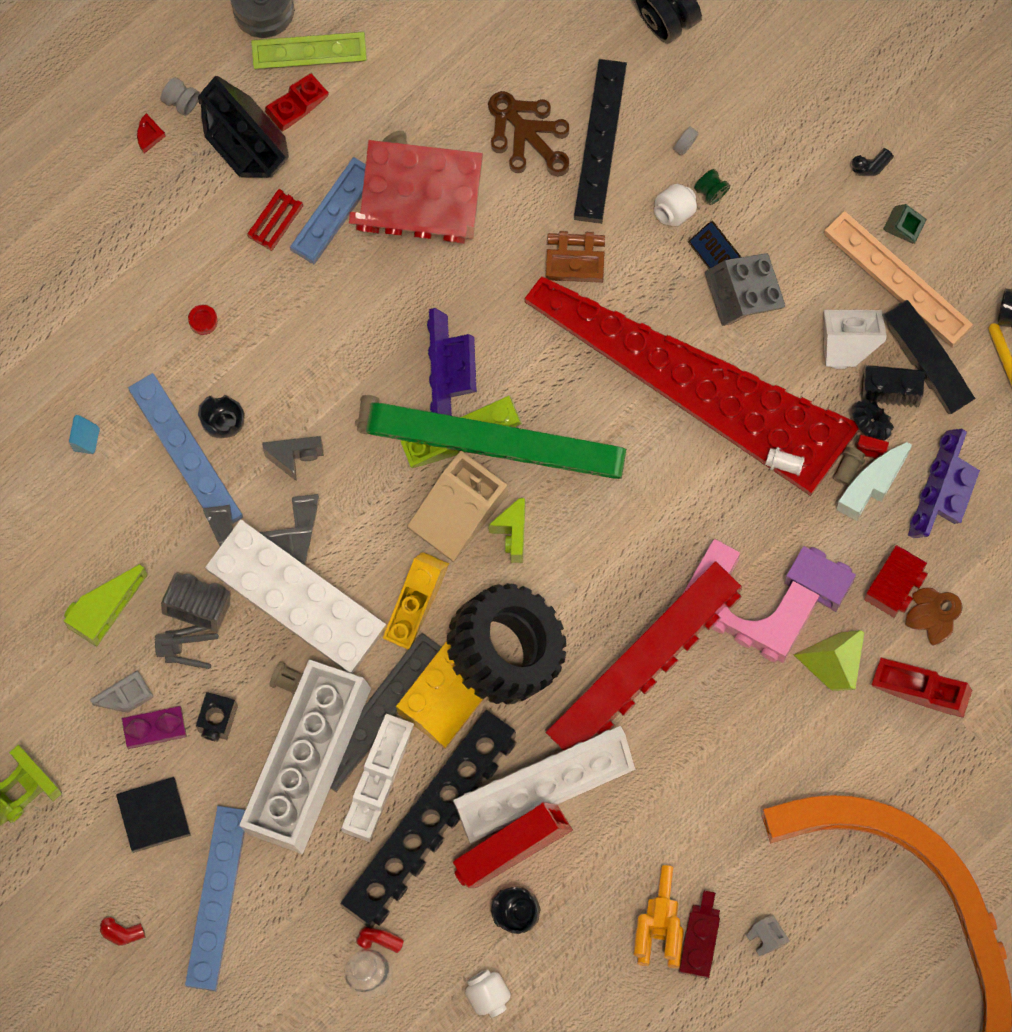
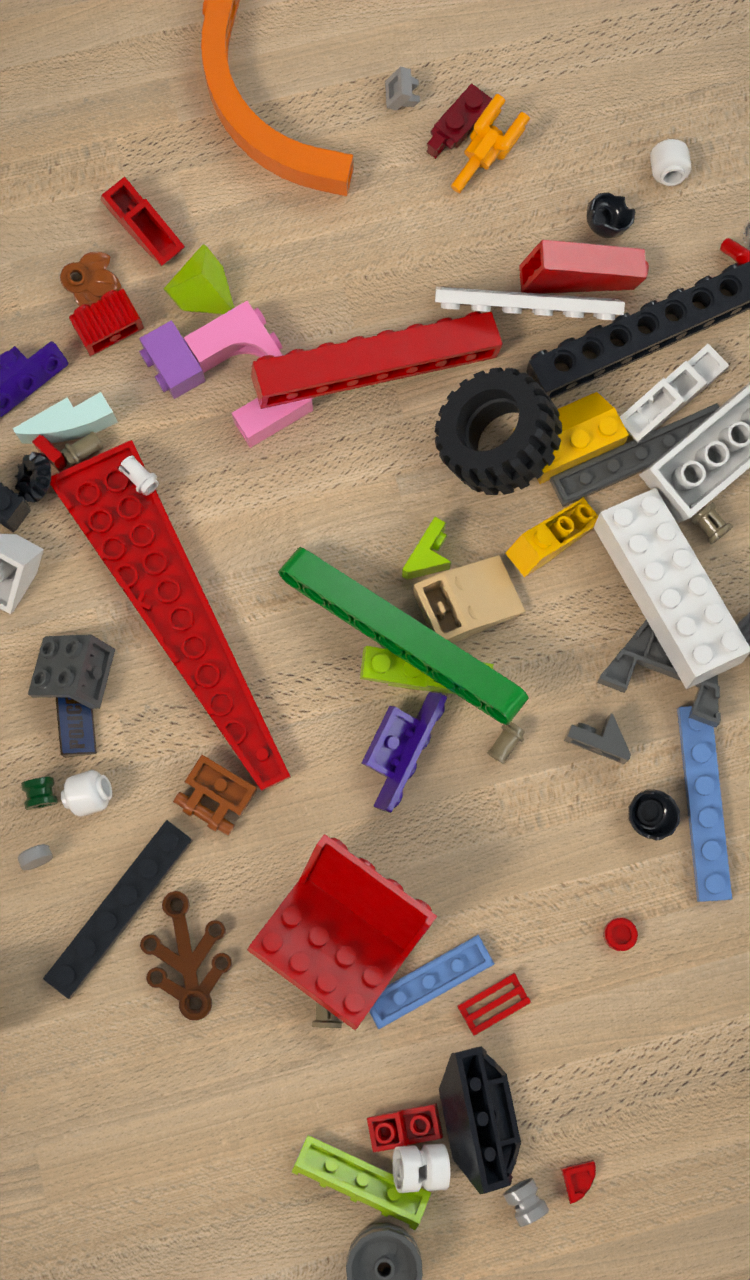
camera: 155 degrees left, 5 degrees up
none -> white wheel [392,1144,450,1193]

